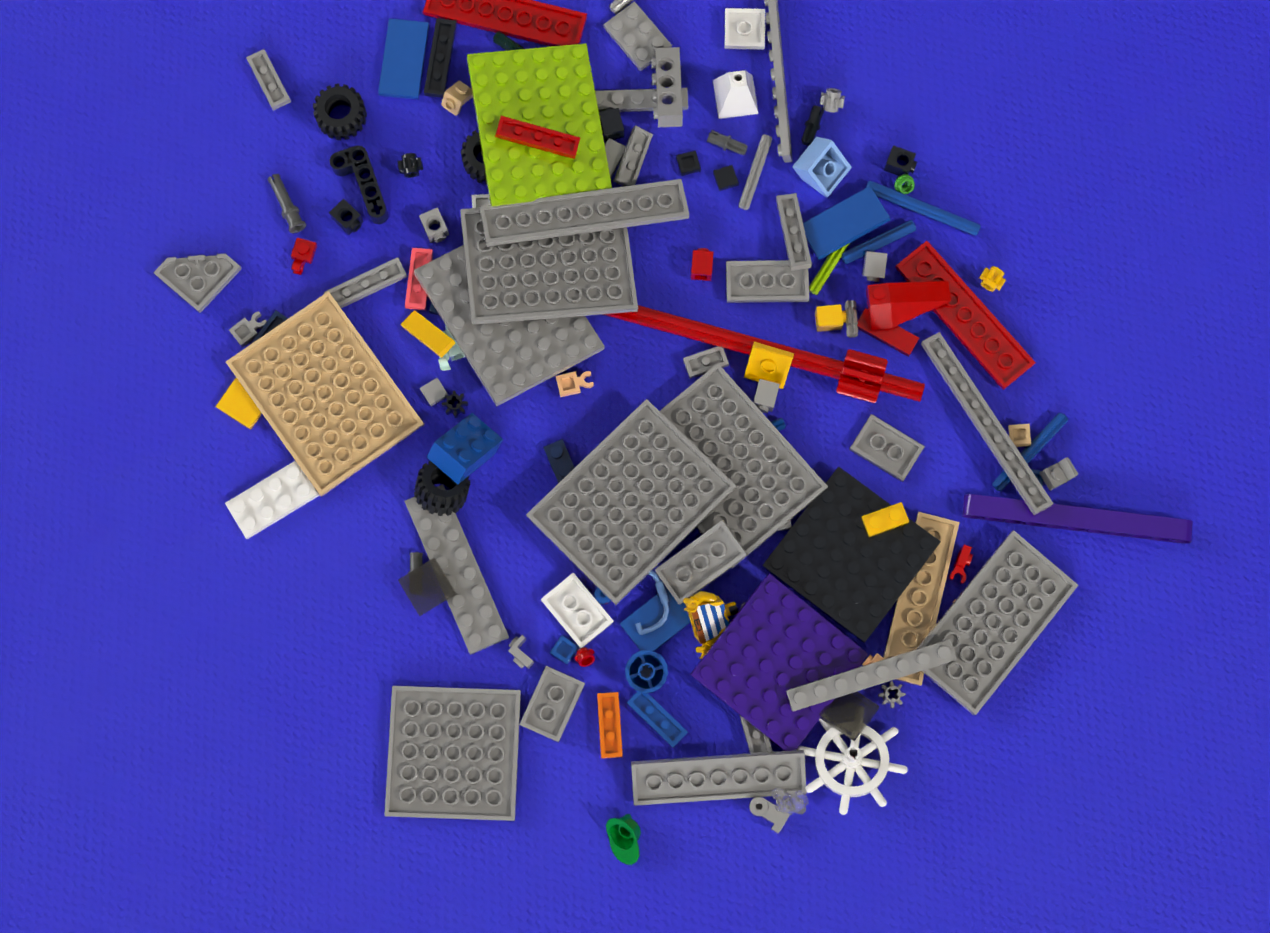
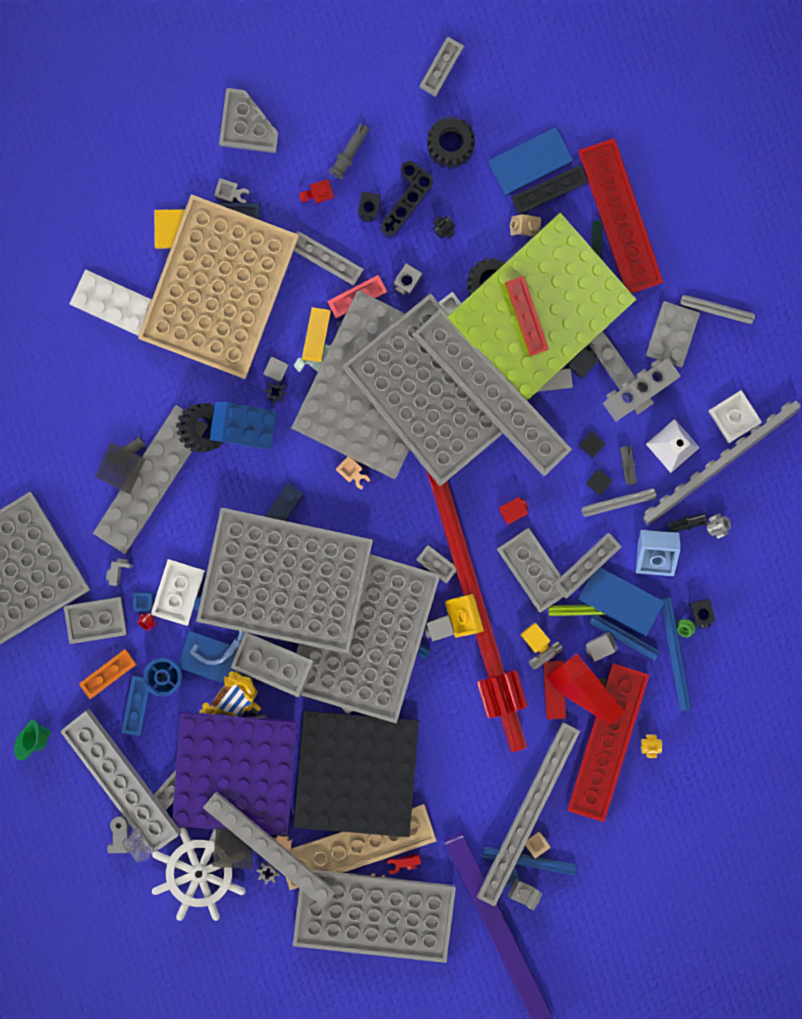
camera: 55 degrees right, 10 degrees up
light grey tile [614,126,653,187] -> none
light grey tile [849,414,925,482] -> none
yellow plate [861,502,909,537] -> none

